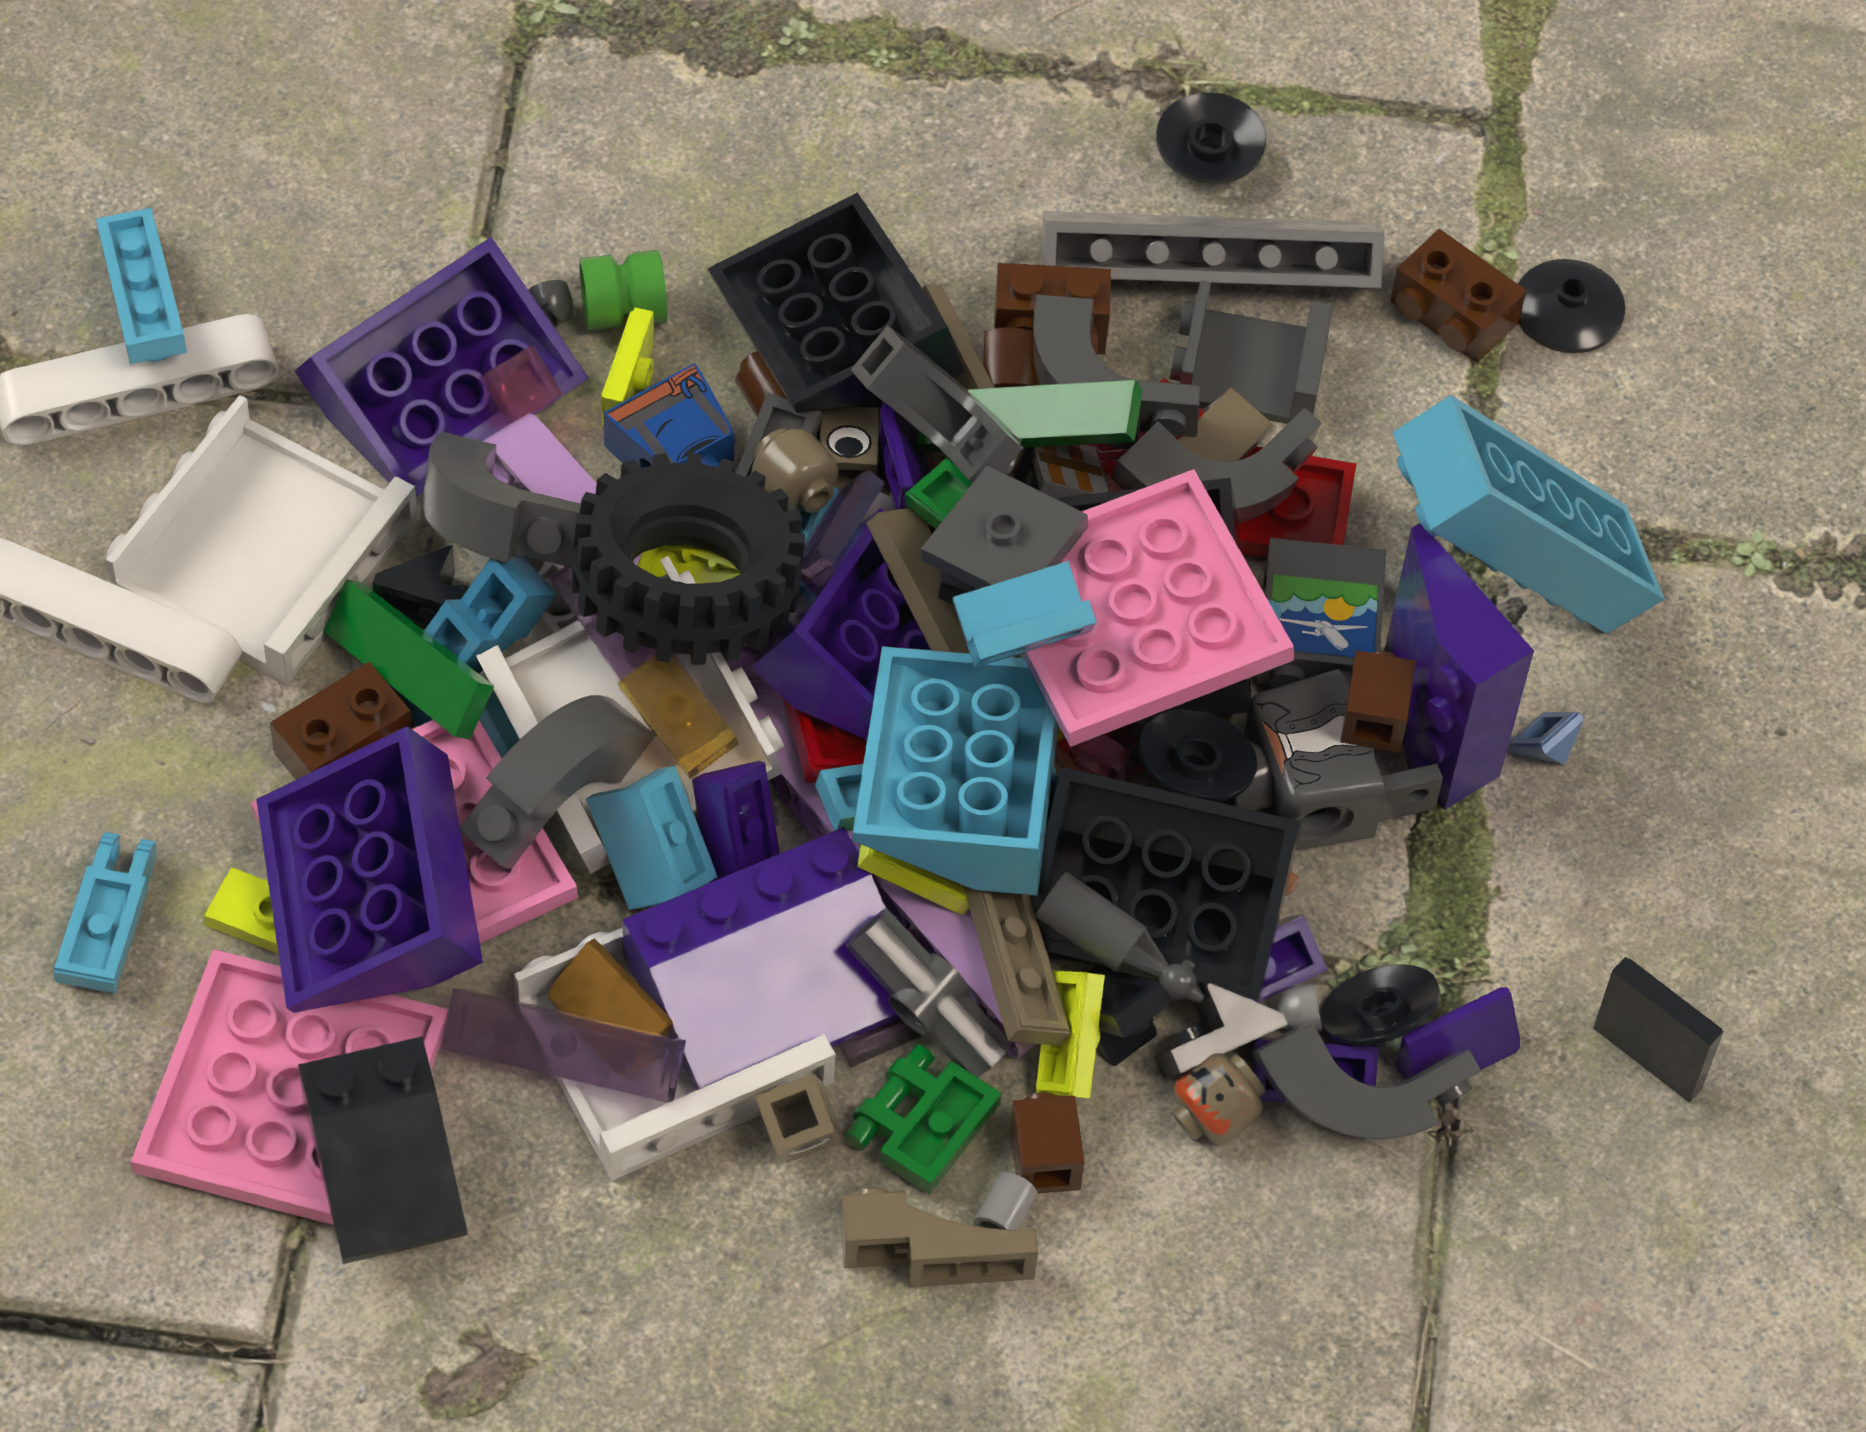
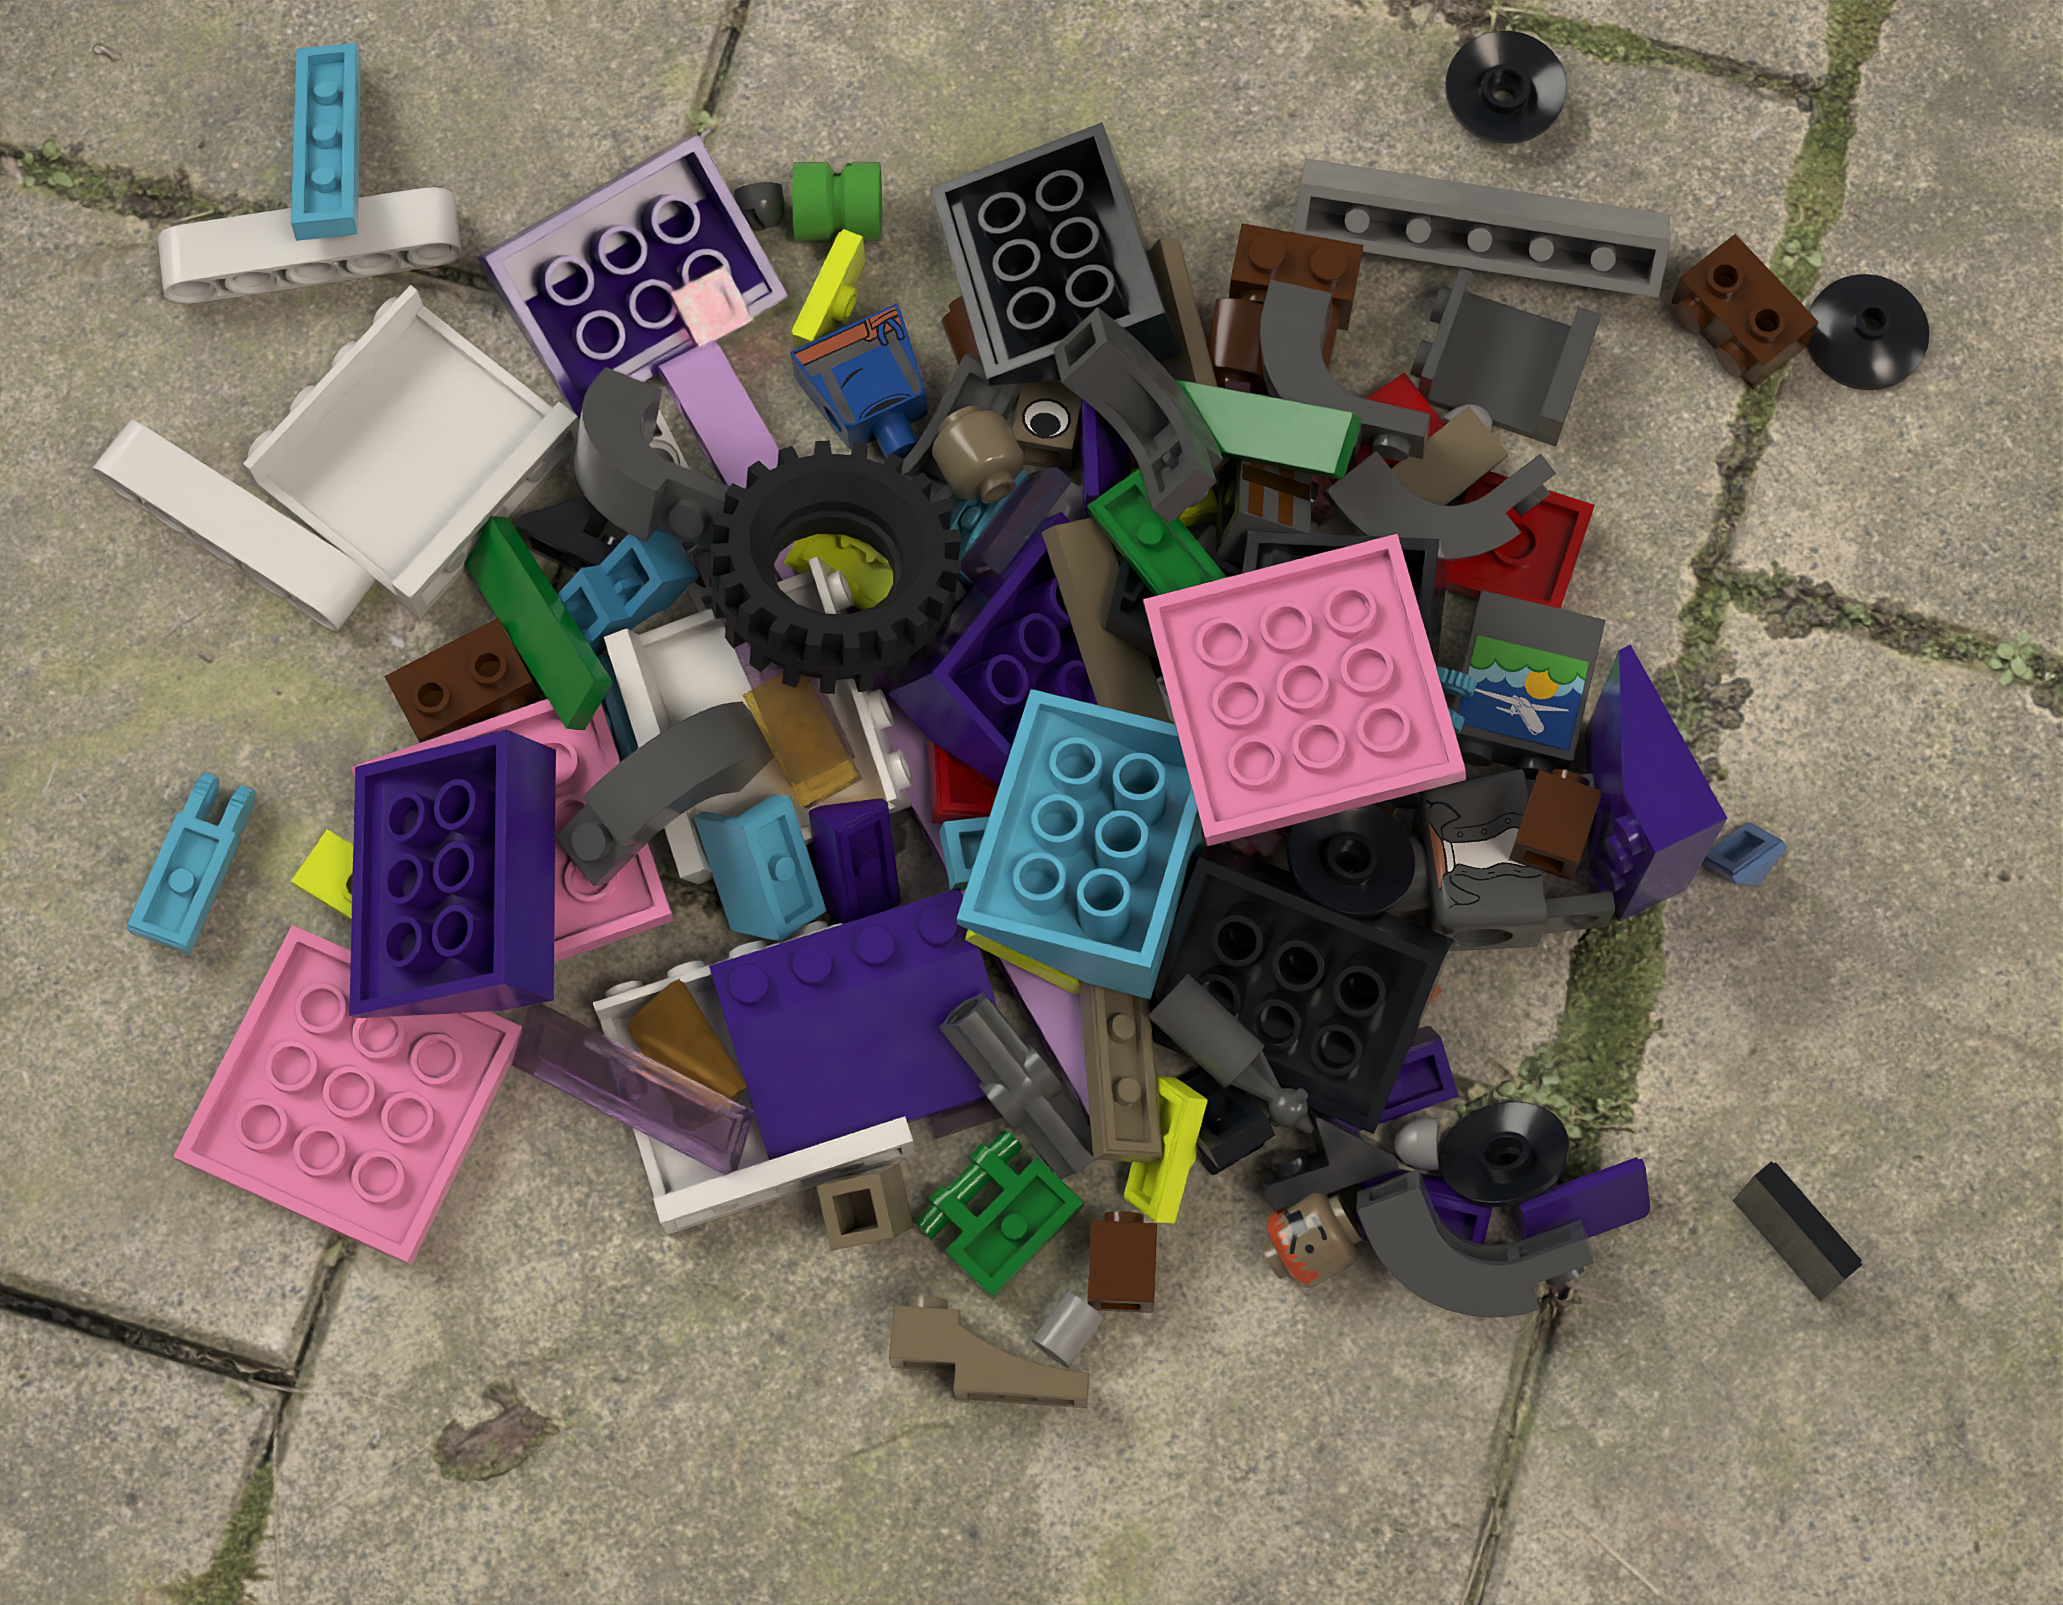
camera: 15 degrees right, 15 degrees up
black slope [298,1037,468,1264] -> none
dark grey plate [921,465,1089,589] -> none
medium azure panel [952,561,1097,668] -> none
medium azure brick [1393,395,1665,634] -> none

